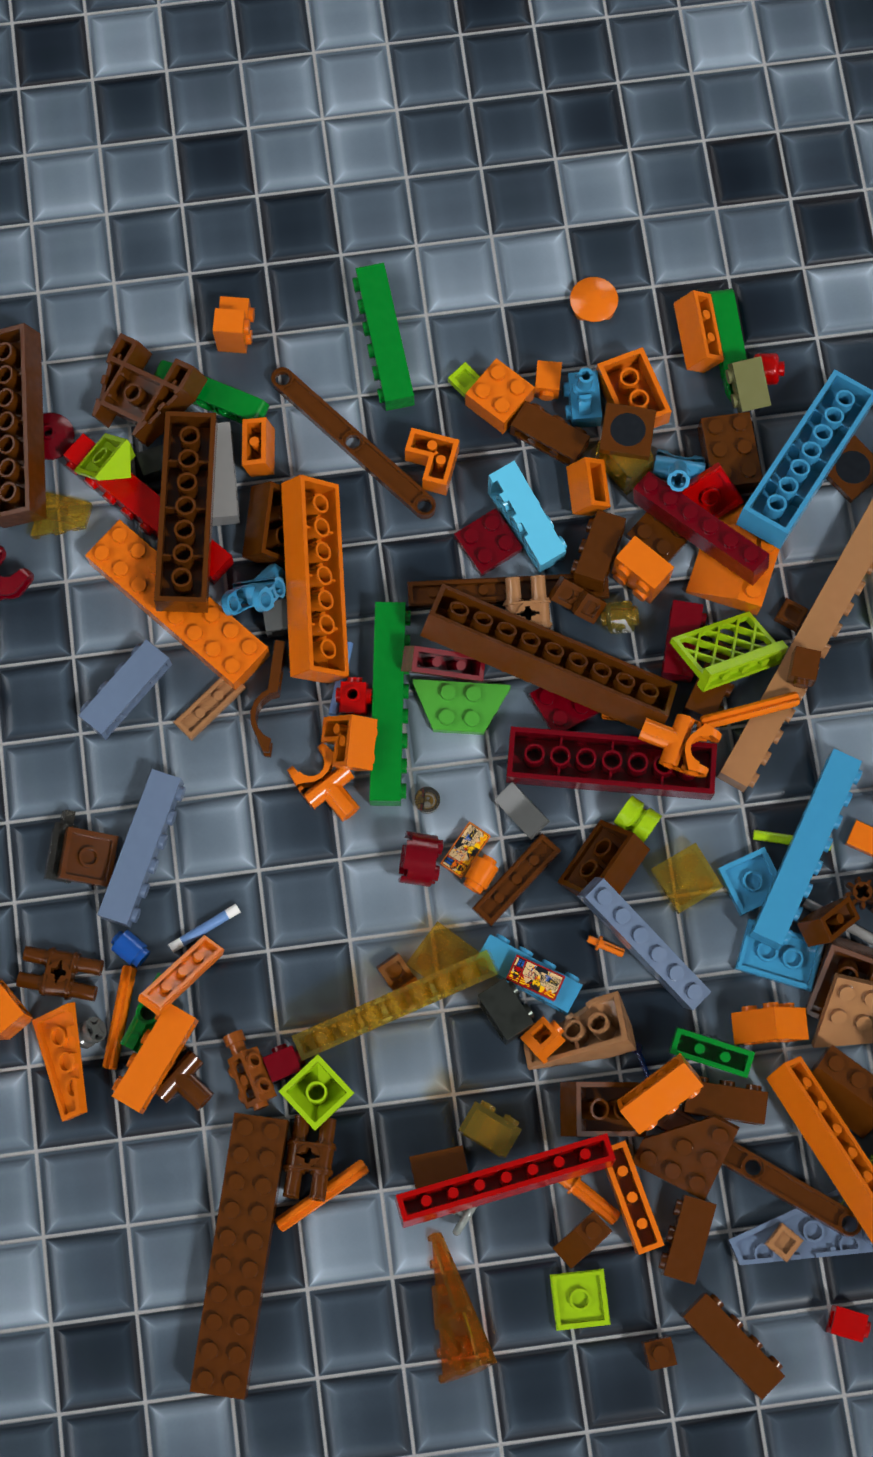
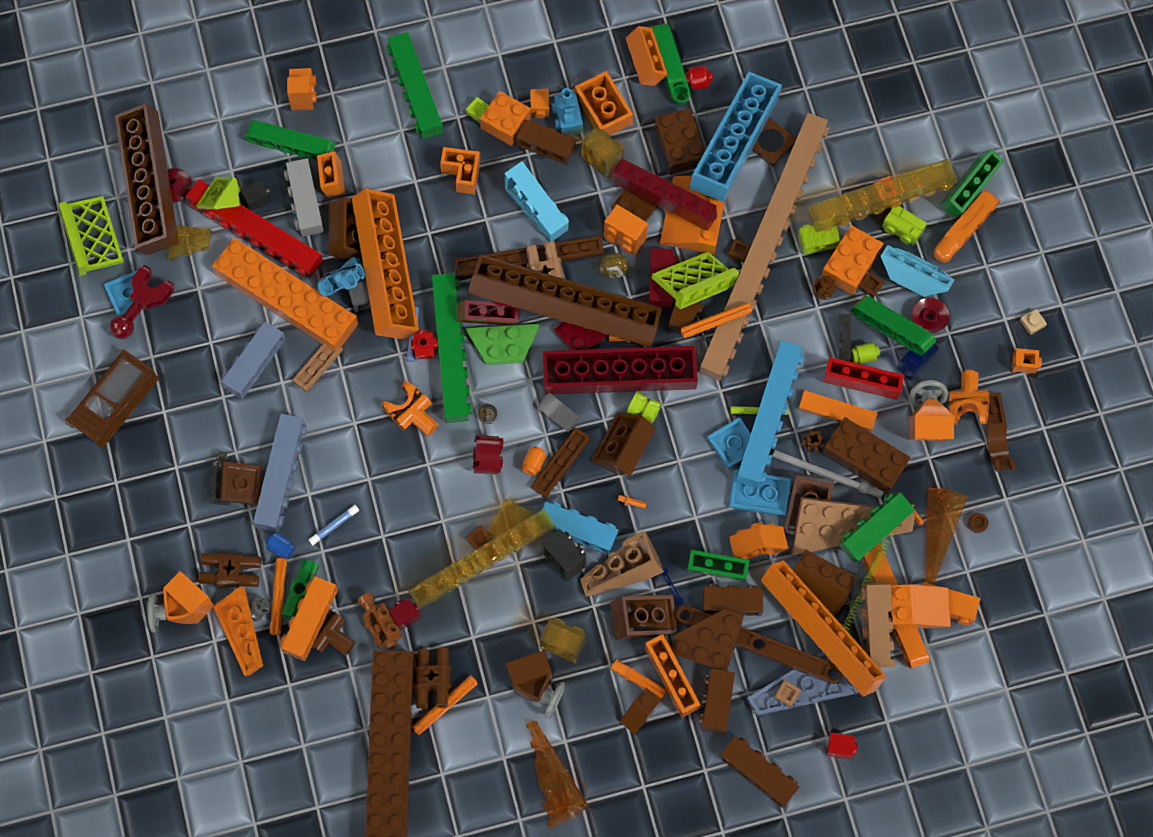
camera: 10 degrees left, 5 degrees down
reddish brown wedge [92,333,208,447] -> none
orange tile [138,935,225,1016] -> none
reddish brown brick [154,411,218,613] -> none
reddish brown piece [250,640,287,758] -> none
reddish brown beam [271,367,436,519] -> none
lime slope [279,1054,355,1131] -> none
orange brick [321,714,378,771] -> none
red brick [395,1133,616,1228] -> none
tile [440,822,491,879] -> none
dark red plate [454,508,523,577] -> none
tile [506,955,565,1002] -> none
orange brick [520,1016,566,1064] -> none
reddish brown slope [548,575,607,624] -> none
lime tile [550,1269,611,1331] -> none
orange piece [566,457,611,516] -> none
orange dish [570,277,618,322] -> none
reddish brown brick [571,510,626,593] -> none
sand blue brick [577,877,711,1011] -> none
reddish brown tile [599,403,656,460] -> none
orange brick [617,1053,703,1135] -> none
orange connector [638,714,722,778] -> none
reddish brown brick [641,1335,677,1371] -> none
clear yellow plate [651,843,723,914] -> none
dark azure connector [653,449,706,492] -> none
red tile [680,462,744,518] -> none
olive brick [725,356,771,413] -> none
reddish brown brick [787,646,822,689] -> none
reddish brown slope [797,895,860,947] -> none

